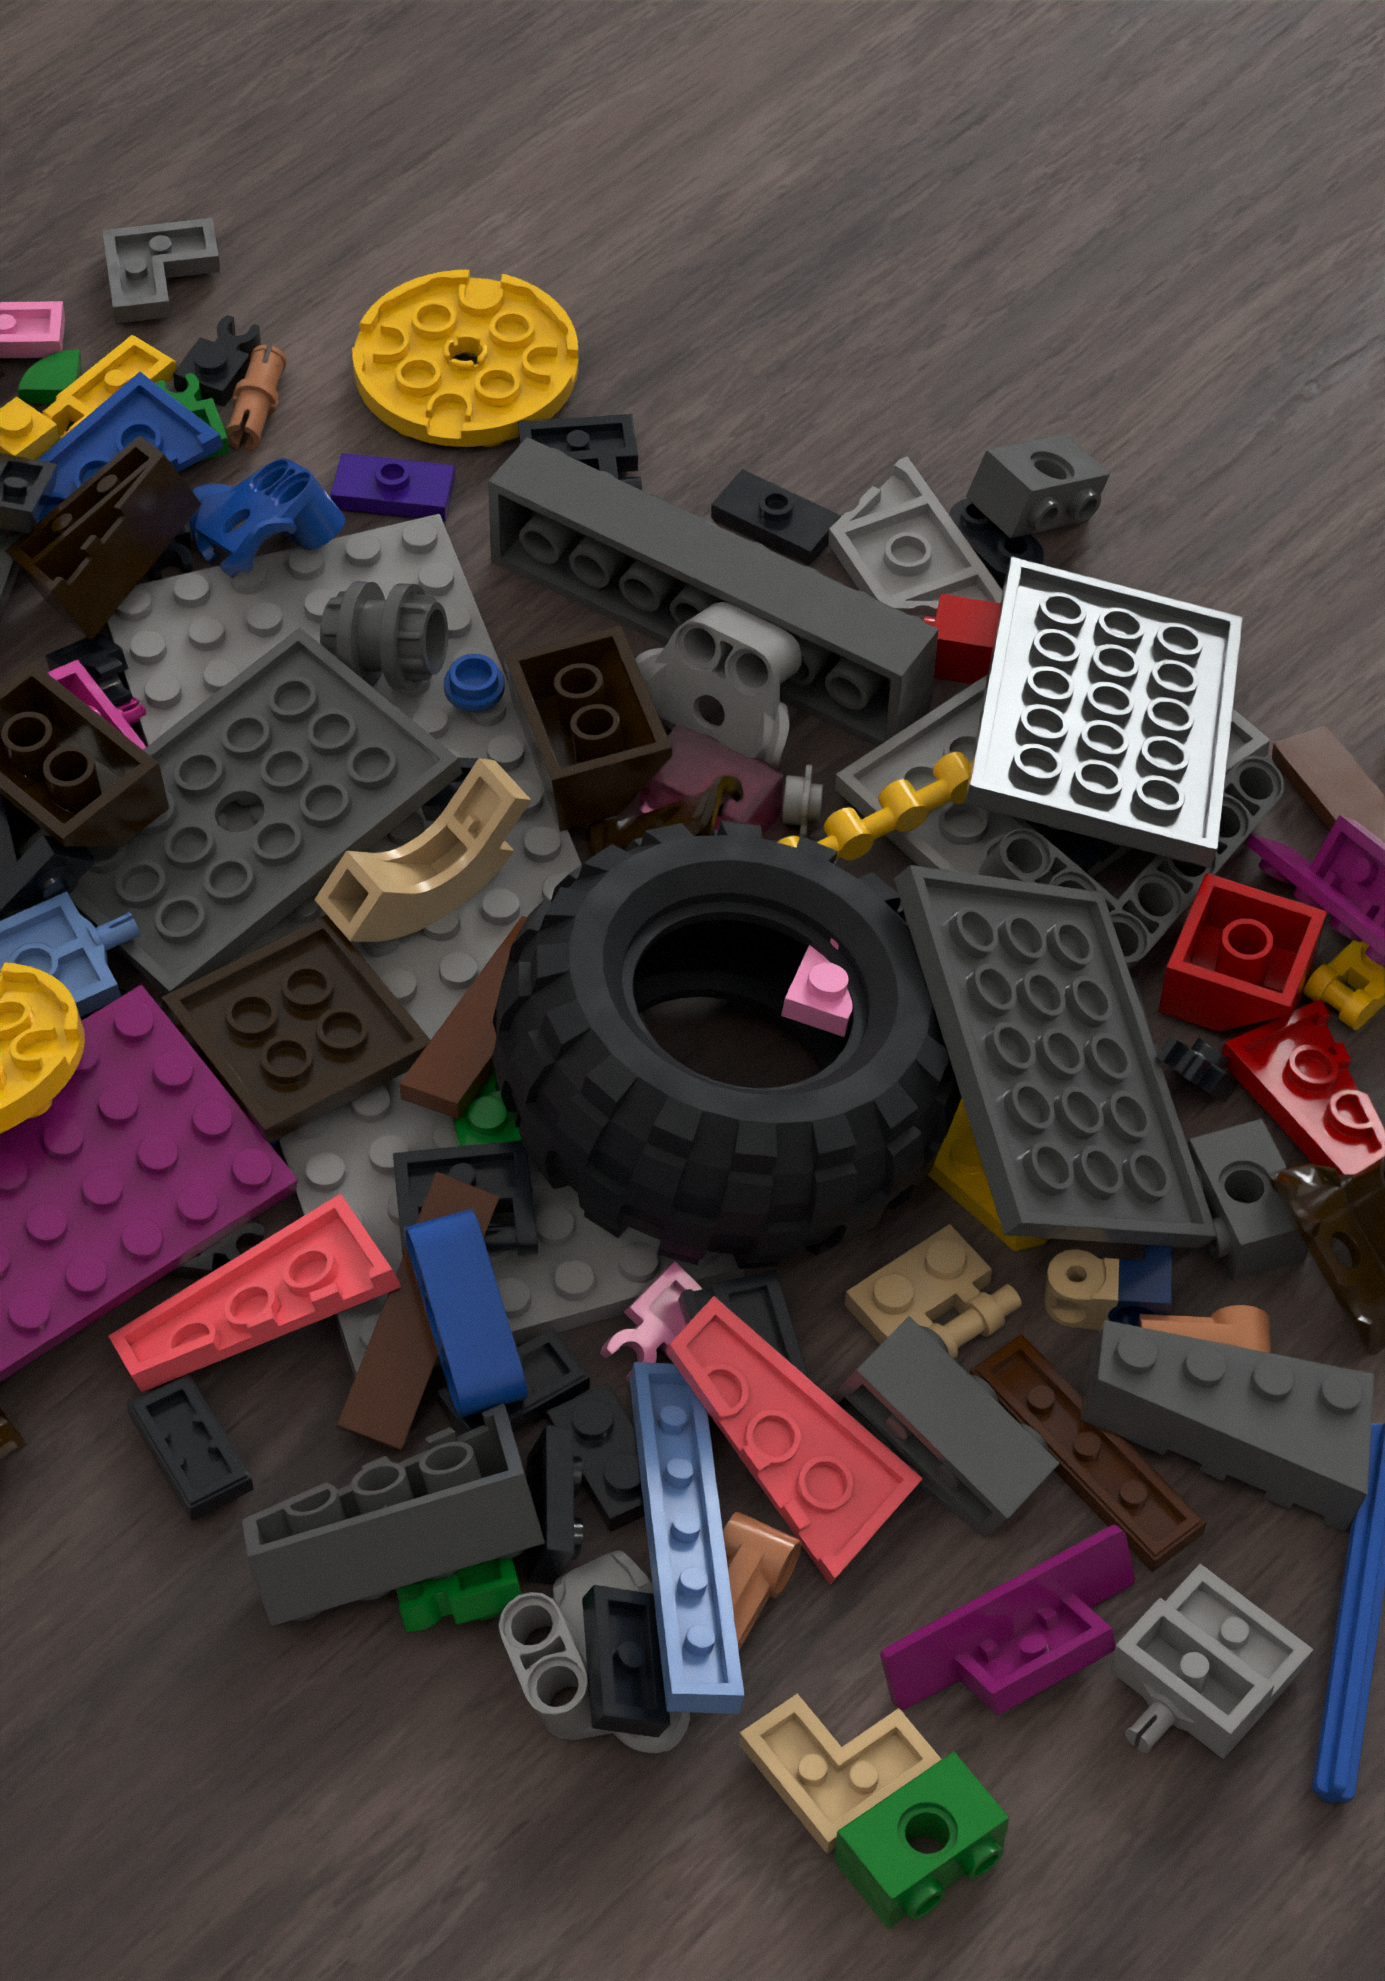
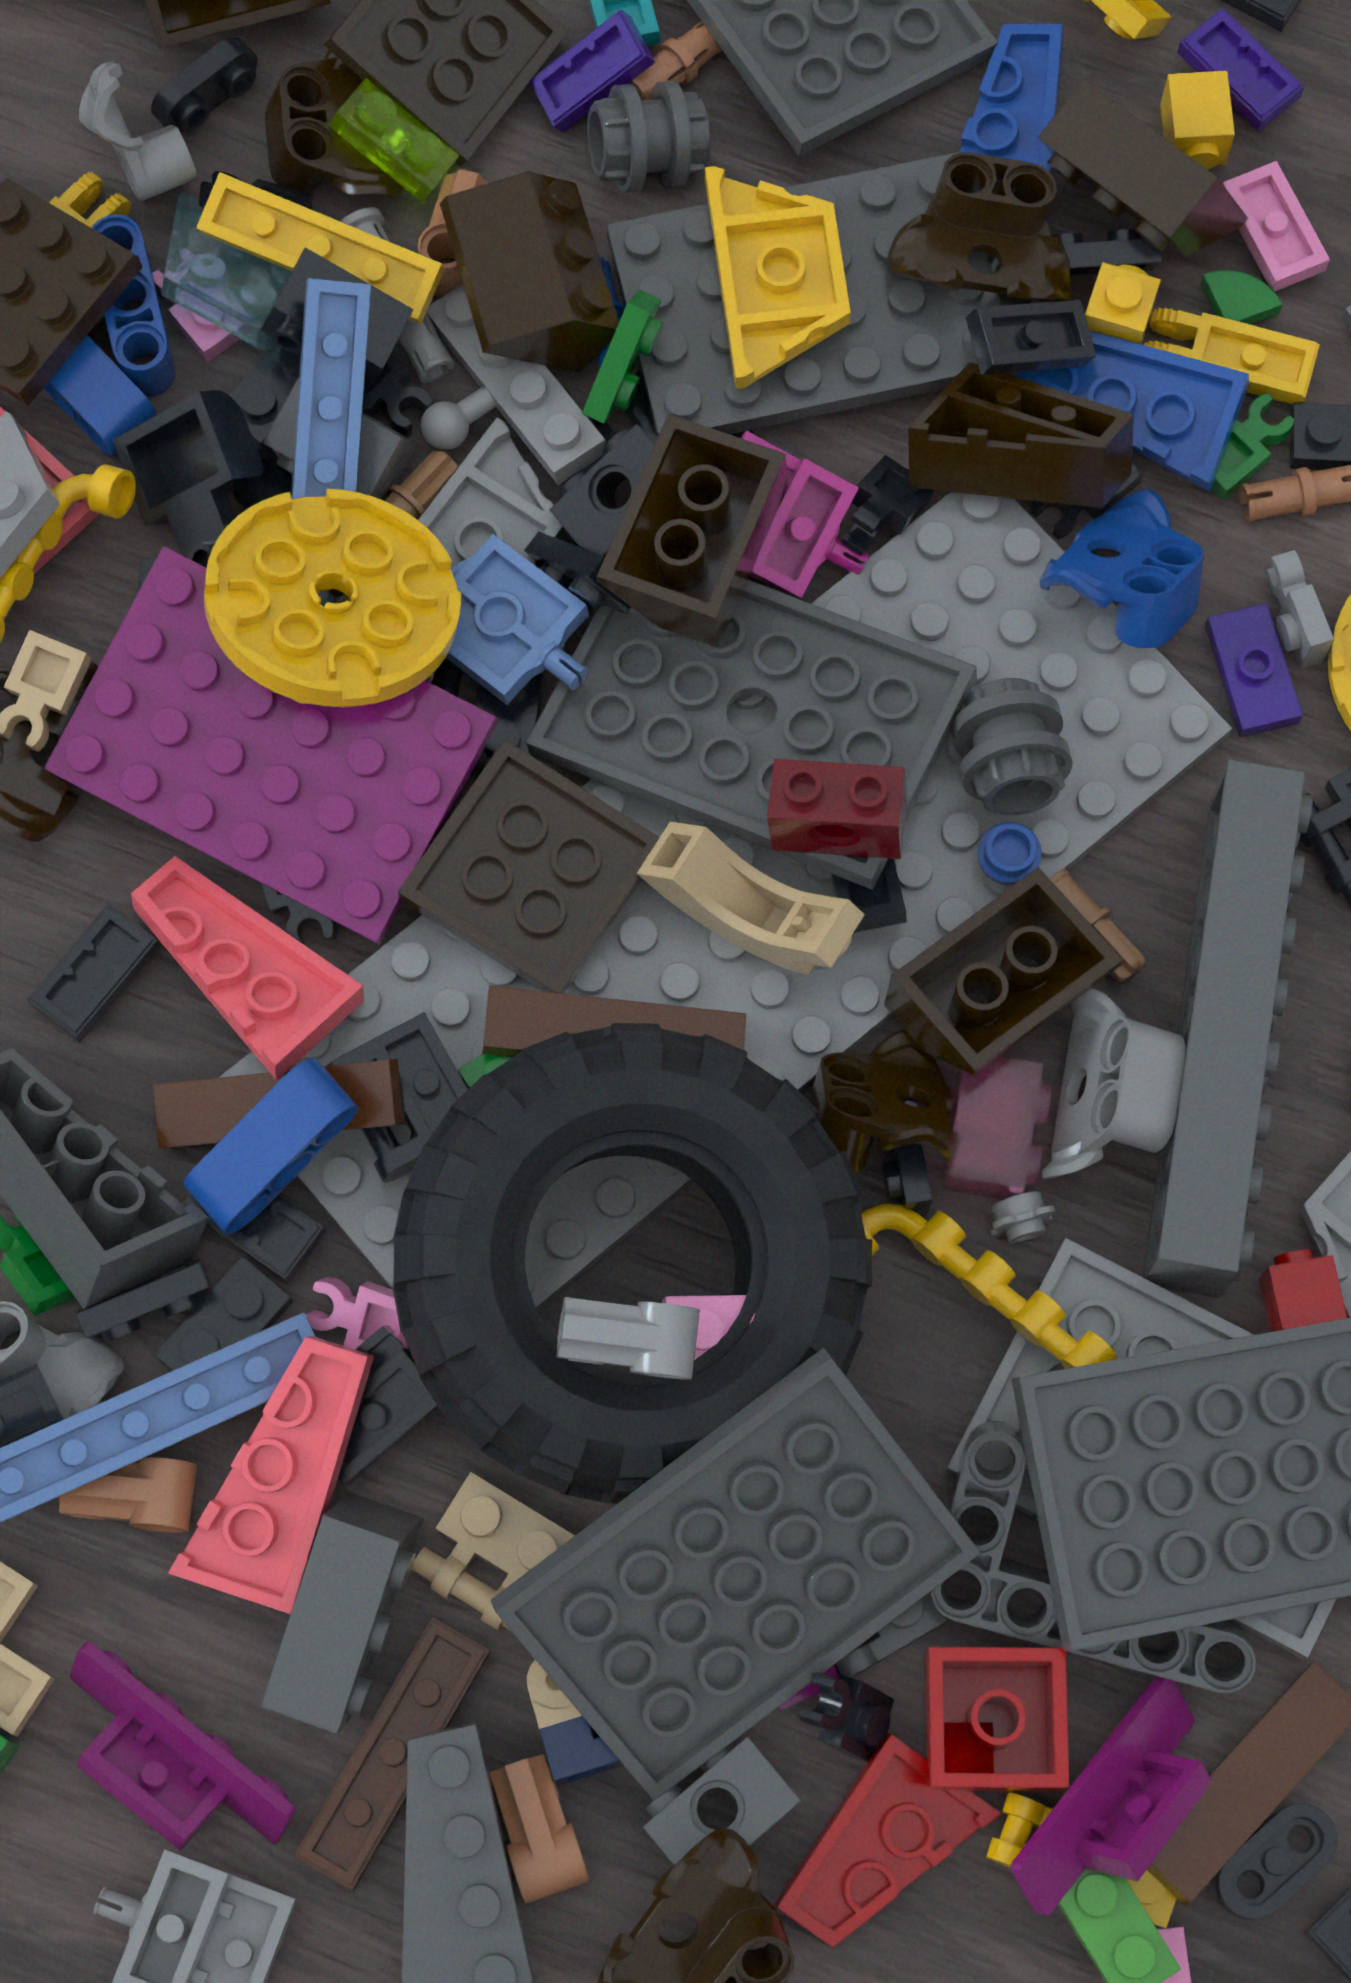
camera: 70 degrees right, 20 degrees up
none -> light grey piece [556,1297,700,1380]
none -> dark red brick [767,759,907,859]
none -> light grey plate [1265,550,1334,669]

